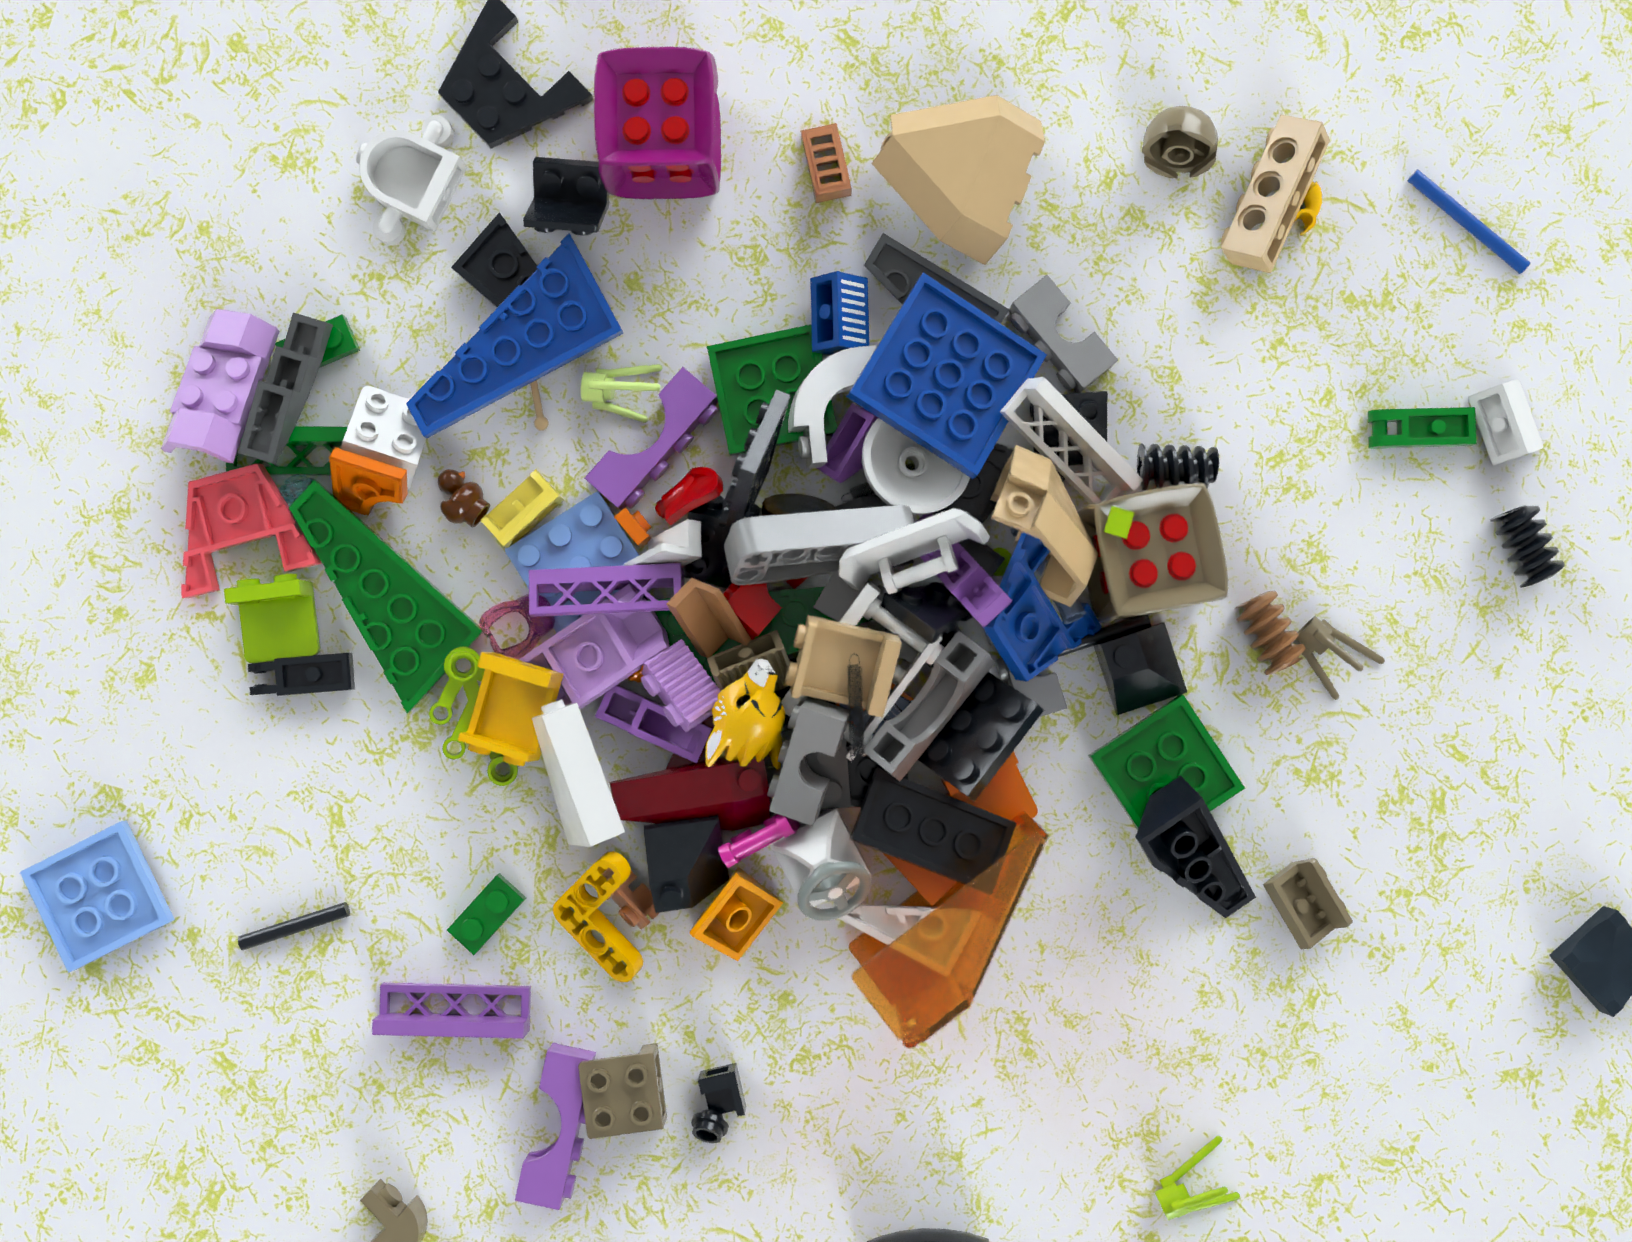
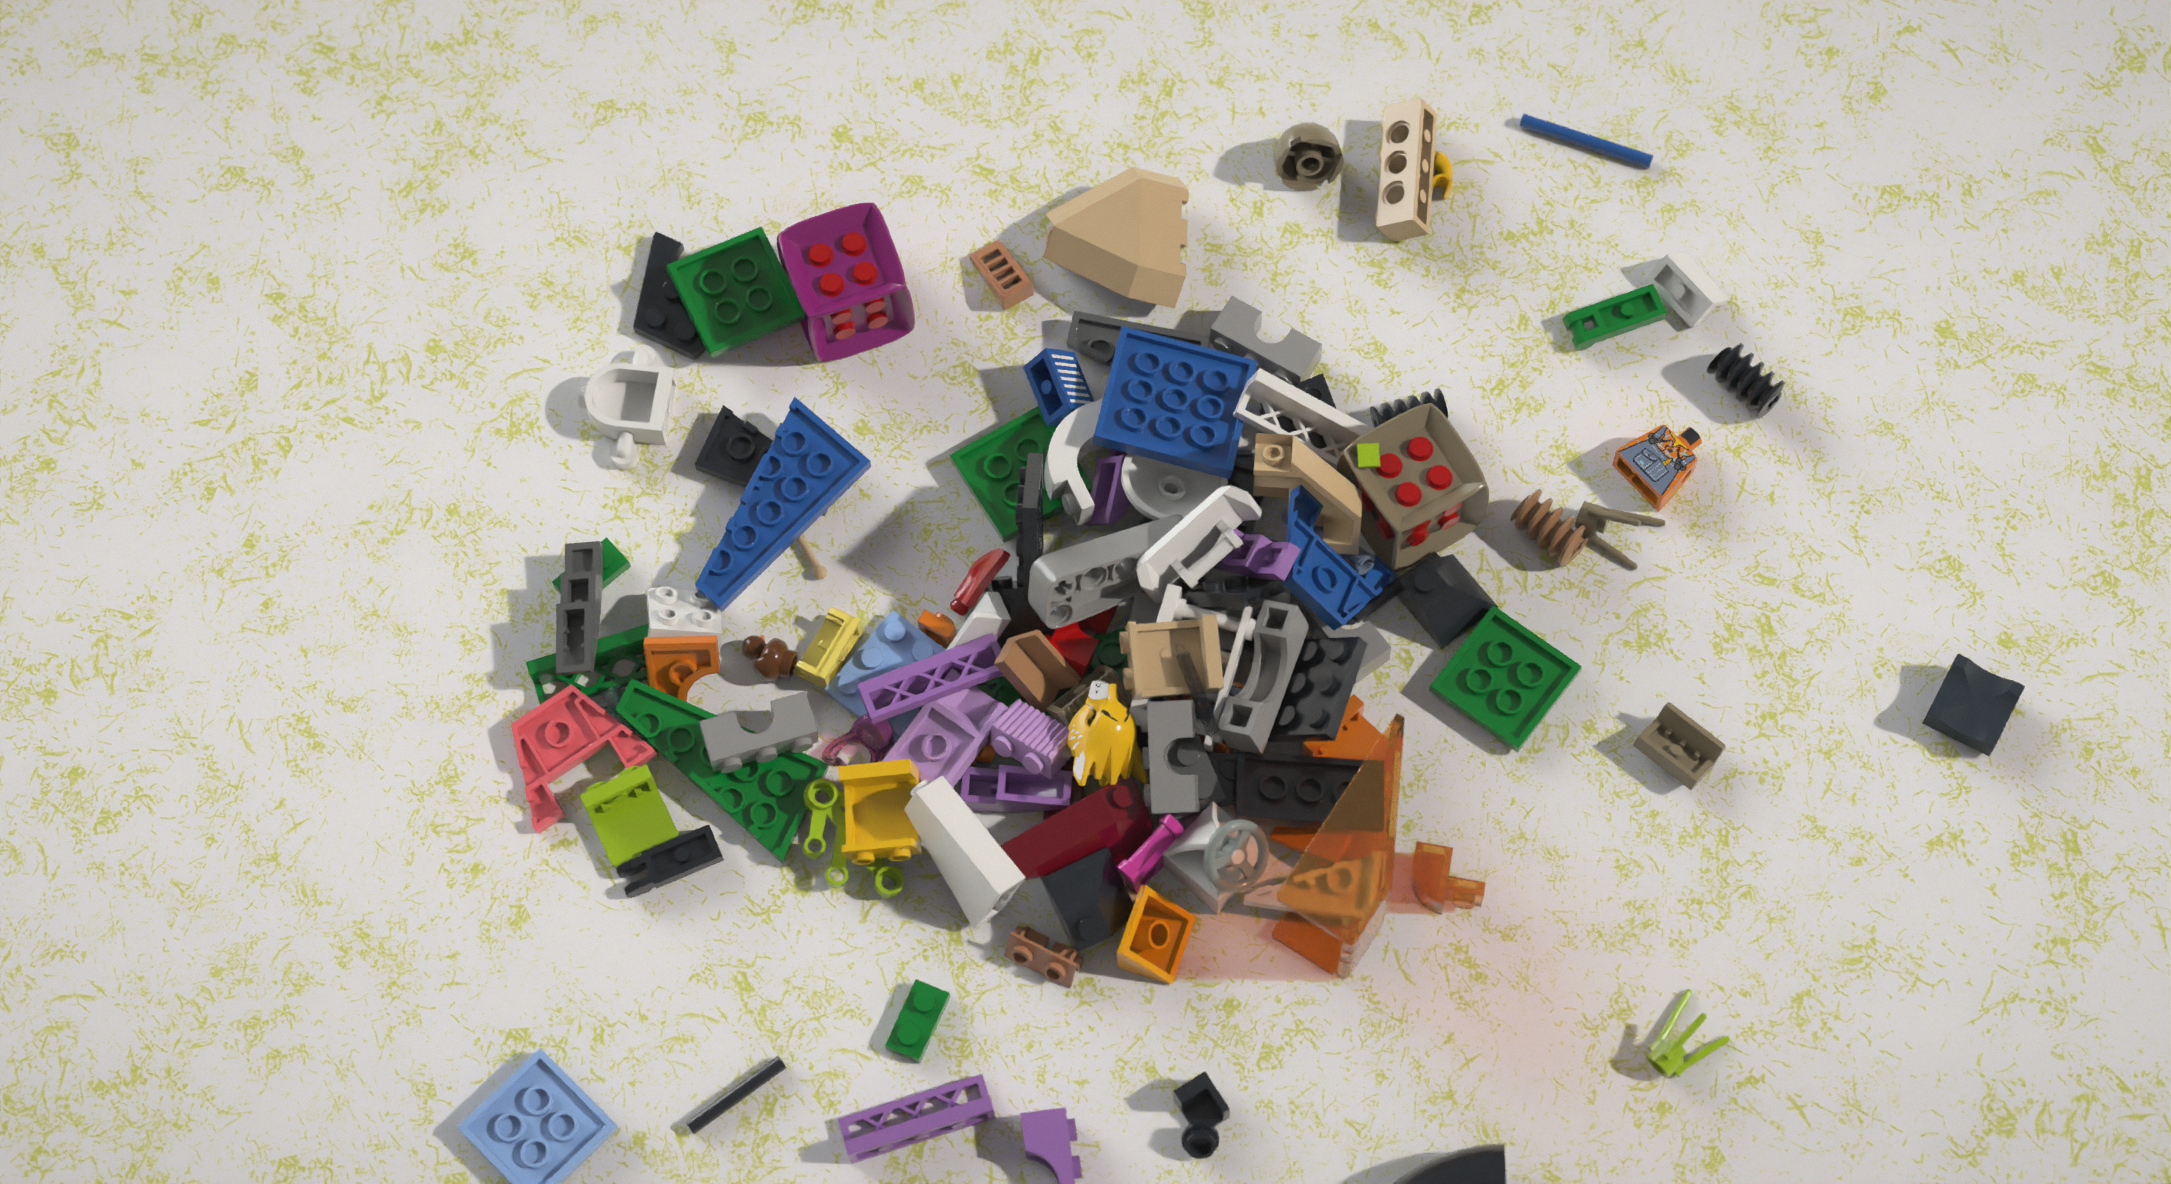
camera: 15 degrees left, 20 degrees down
lavender piece [161,309,280,463] -> none
black bracket [523,157,609,236] -> none
yellow beam [553,851,643,982] -> none
dark tan bracket [578,1043,667,1139] -> none
yellowish green plant [581,364,663,423] -> none
medium lavender arch [584,367,718,510] -> none
black wedge [1135,775,1256,918] -> none
none -> green plate [667,226,806,358]
none -> light grey arch [699,691,819,773]
none -> clear orange brick [1411,841,1486,915]
none -> torso [1612,425,1702,512]

